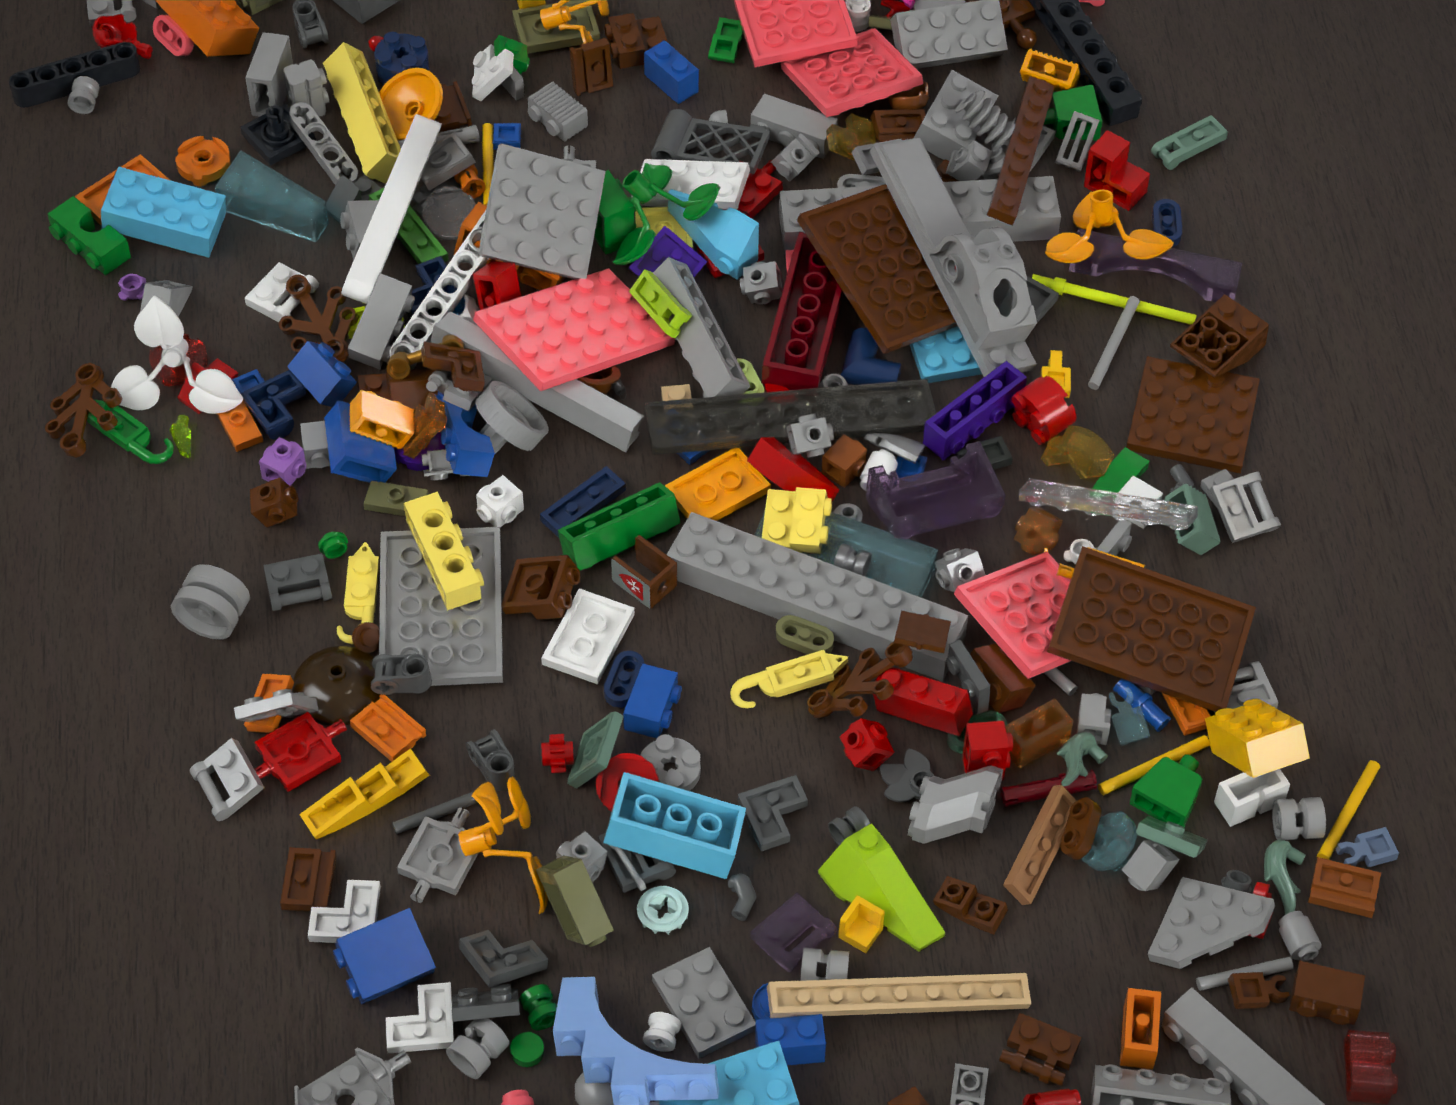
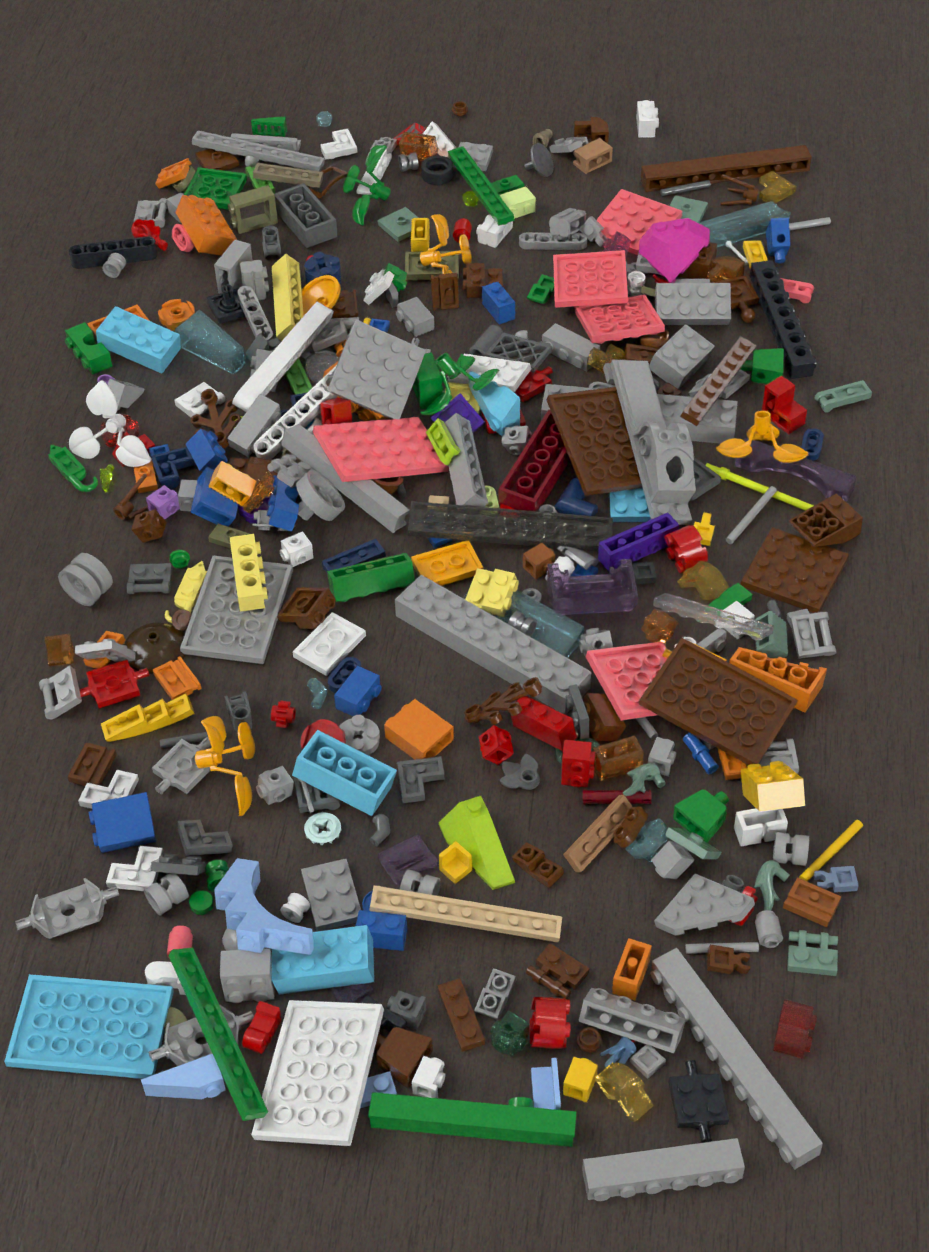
camera: 15 degrees right, 5 degrees down
reddish brown plant [45,363,123,458] -> none
dark grey piece [371,653,432,695] -> none
pearl gold bar [387,334,464,379] -> none
reddish brown plate [421,341,485,392] -> none
olive window [536,855,614,947] -> none
sand green plate [567,711,624,789] -> none
reddish brown piece [611,535,677,609] -> none
light yellow plate [730,650,848,709] -> none
red slope [747,437,840,501] -> none
light grey brick [771,133,820,182] -> none
olive plate [776,615,834,655] -> none
light grey brick [786,414,834,458] -> none
dark grey wheel [828,806,871,846] -> none
reddish brown piece [894,610,951,653] -> none
light grey brick [907,765,1003,844] -> none
light grey brick [946,140,992,181] -> none
light grey piece [955,90,1015,150] -> none
light orange brick [1020,48,1080,92] -> none
light grey tile [1055,111,1100,172] -> none
yellow bar [1097,735,1210,796] -> none
clear light blue plate [1109,687,1151,746] -> none
reddish brown brick [1289,961,1365,1025] -> none
none -> clear orange panel [45,634,74,666]
none -> reddish brown plant [113,474,148,520]
none -> clear light blue arm [307,678,327,709]
none -> orange brick [384,699,454,760]
none -> orange wedge [729,647,827,712]
none -> sand green plate [787,930,838,976]

